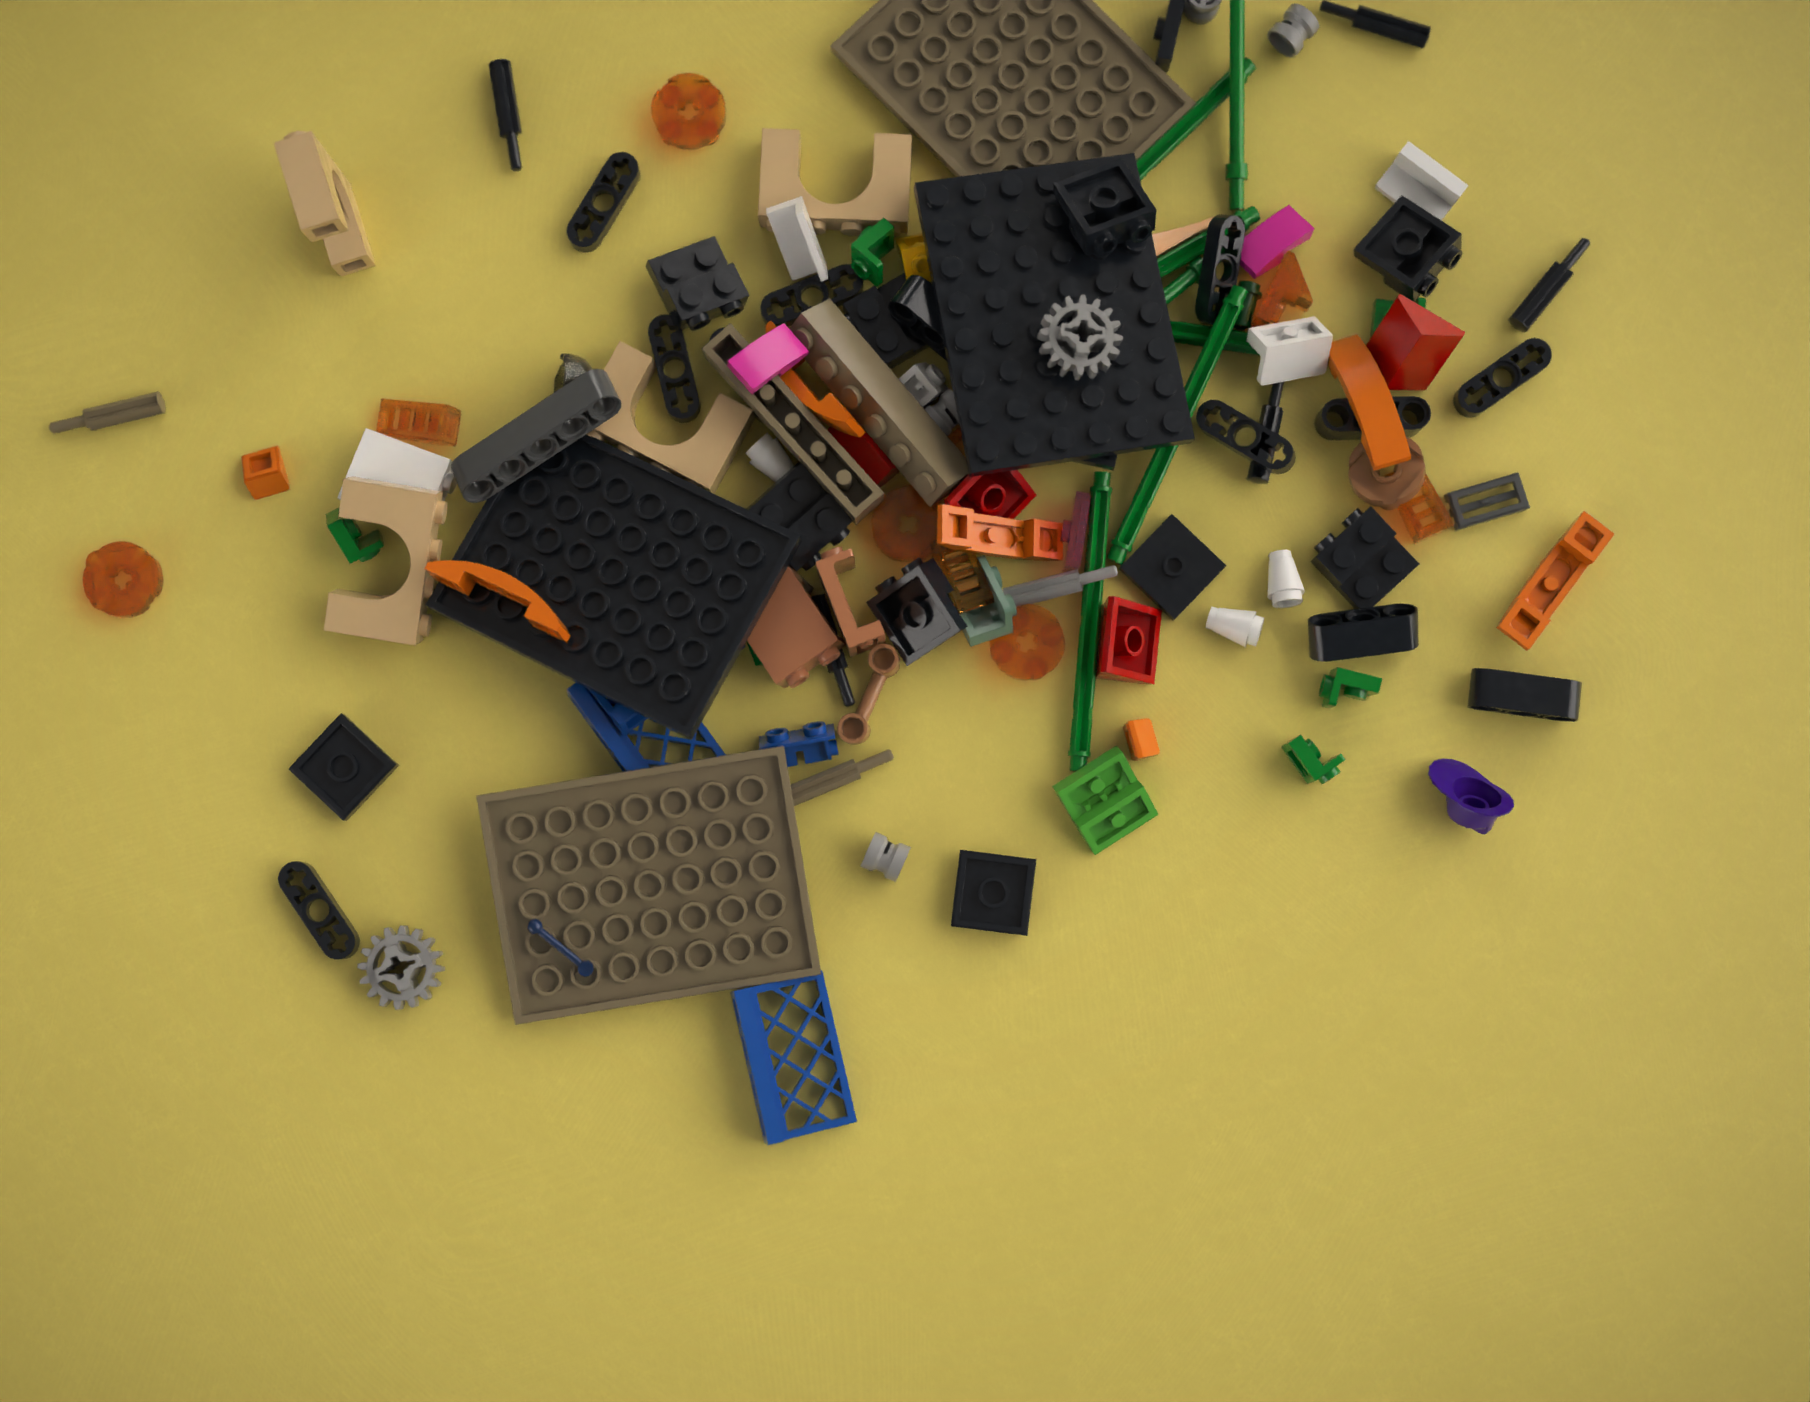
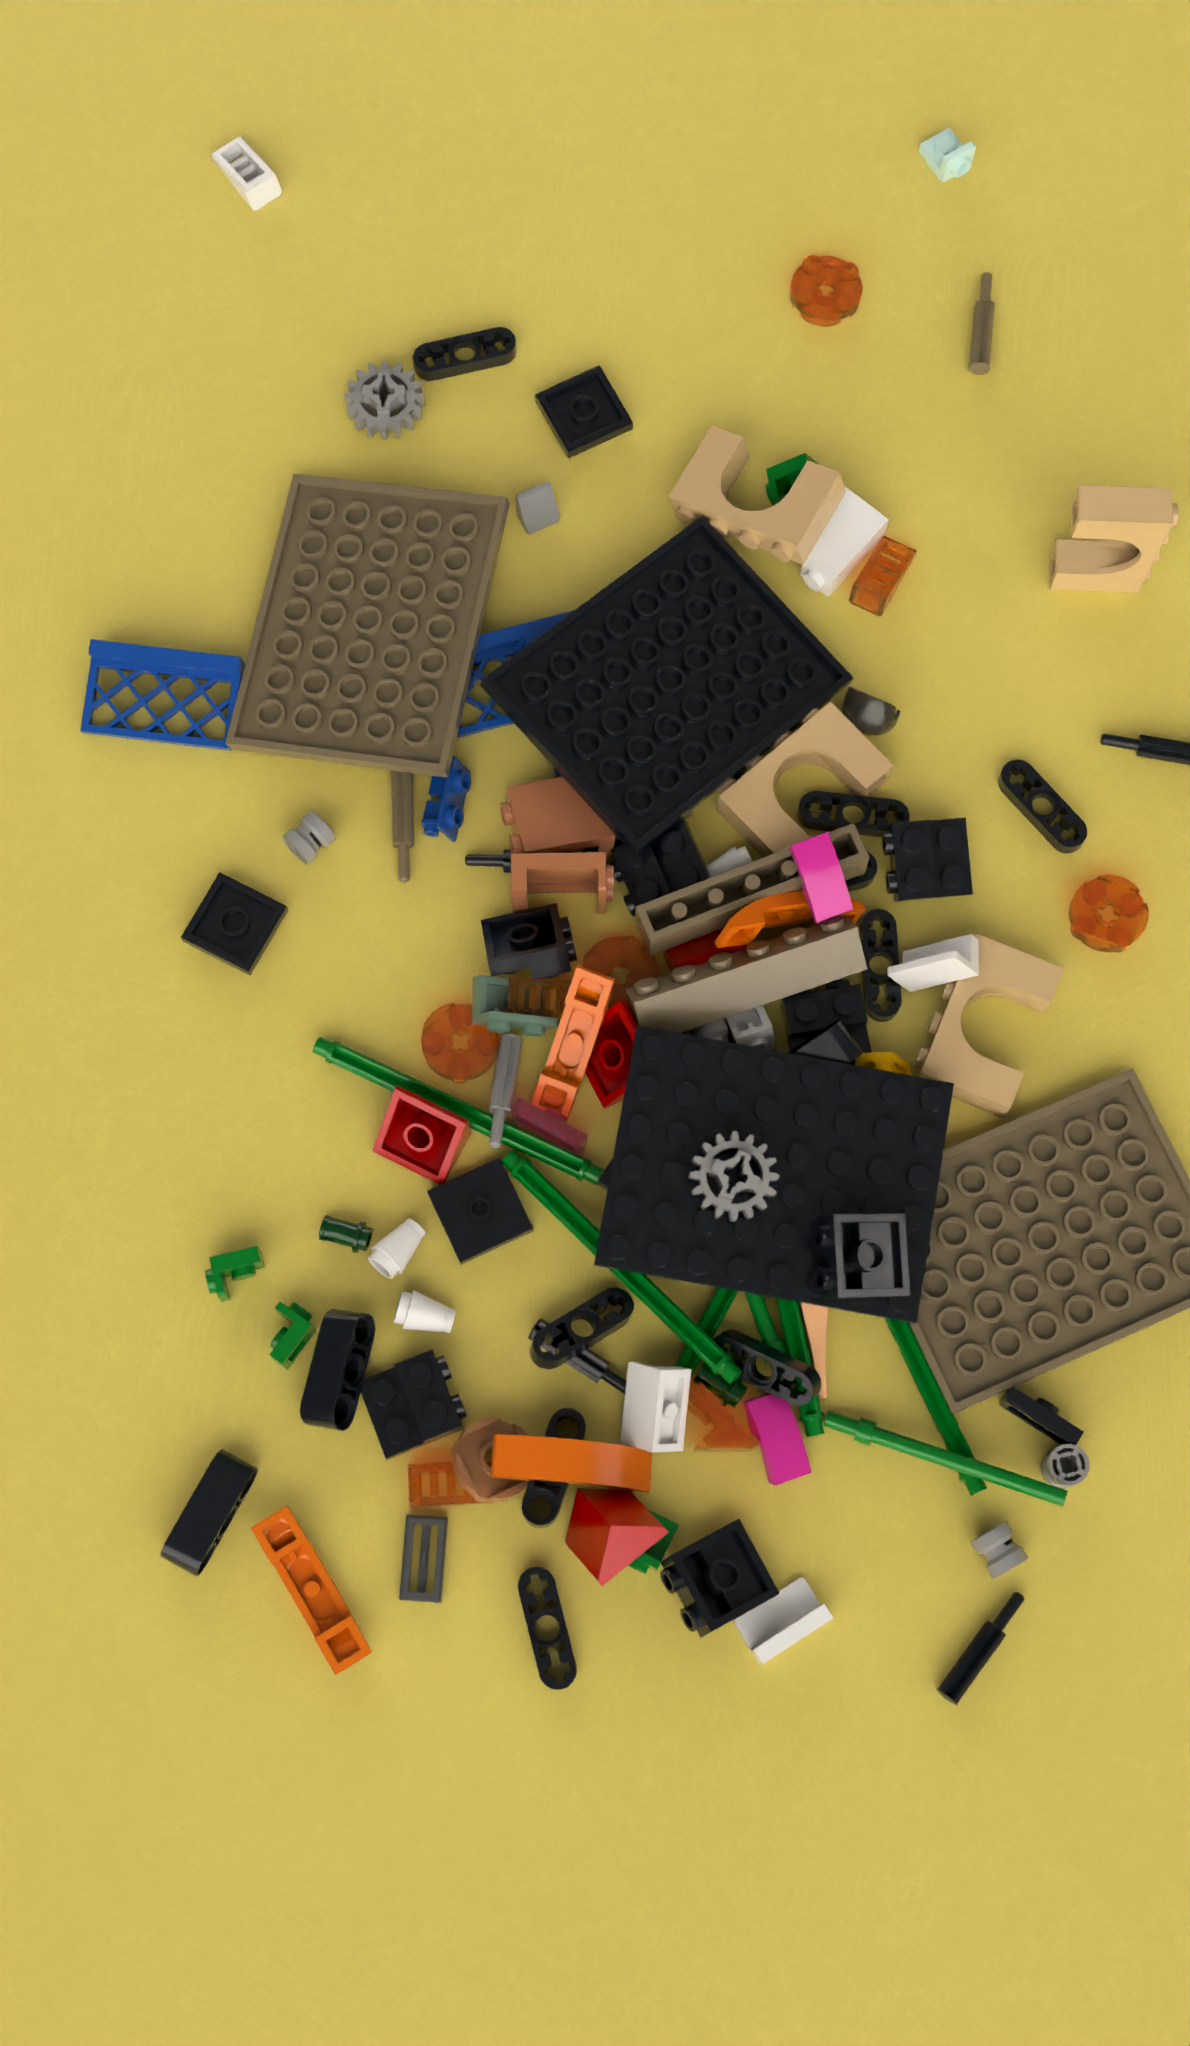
camera: 110 degrees right, 10 degrees down
orange slope [242,445,289,499] -> none
orange slope [424,560,571,643] -> none
dark grey beam [451,369,622,503] -> none
dark blue hinge [527,919,594,977] -> none
medium nougat bar [837,644,900,745] -> none
green bracket [851,218,894,287] -> none
bright green slope [1052,746,1159,855] -> none
orange slope [1123,718,1160,761] -> none
dark purple piece [1428,758,1514,835] -> none
black axle [1509,238,1590,333] -> none
none -> white slope [211,136,282,211]
none -> dark green pin [319,1215,373,1253]
none -> light grey slope [516,481,560,534]

